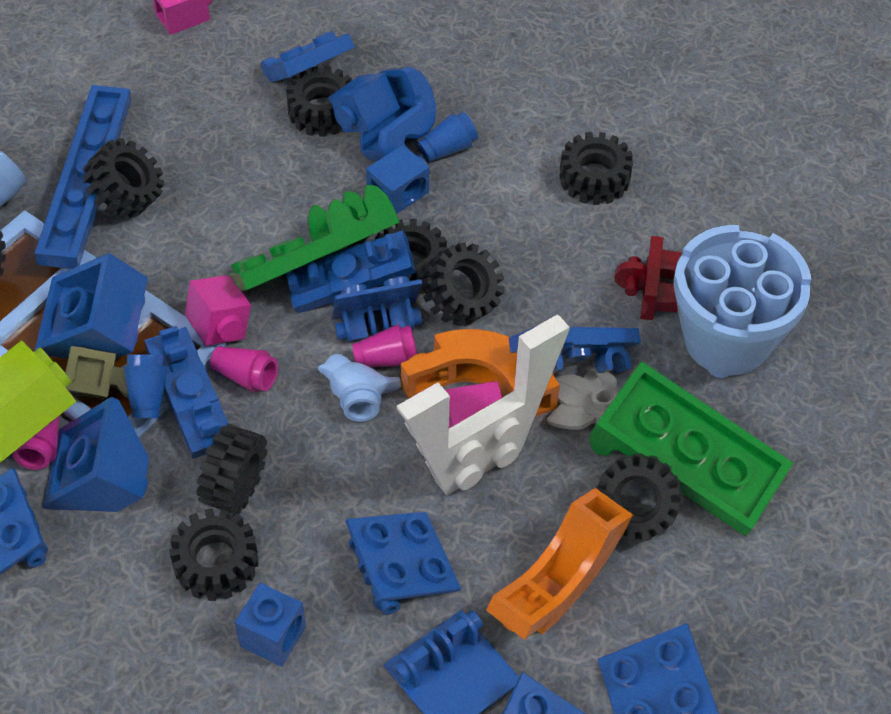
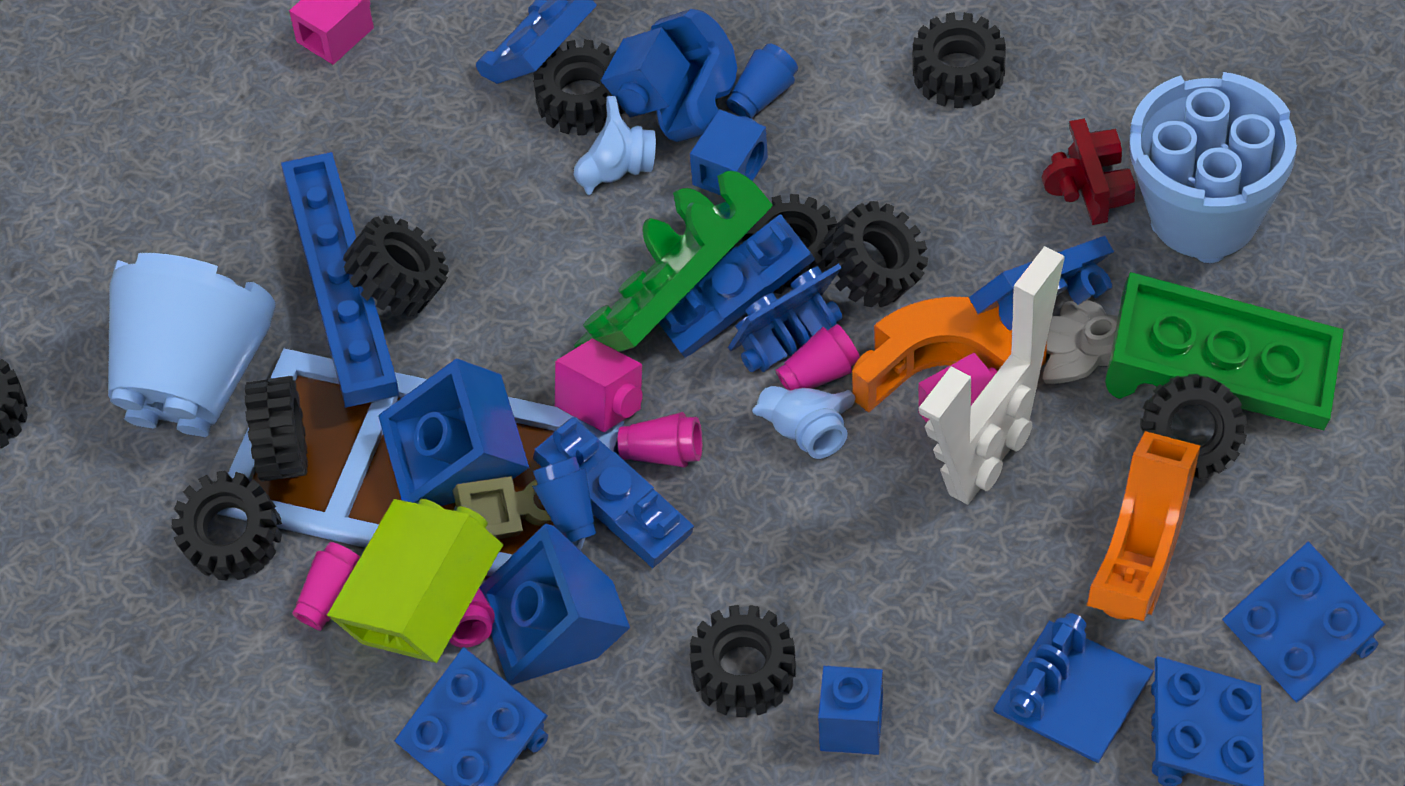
camera: 15 degrees left, 0 degrees up
black tyre [196,424,268,515] -> none
blue hinge [345,512,461,615] -> none
none -> light blue animal [574,96,656,195]

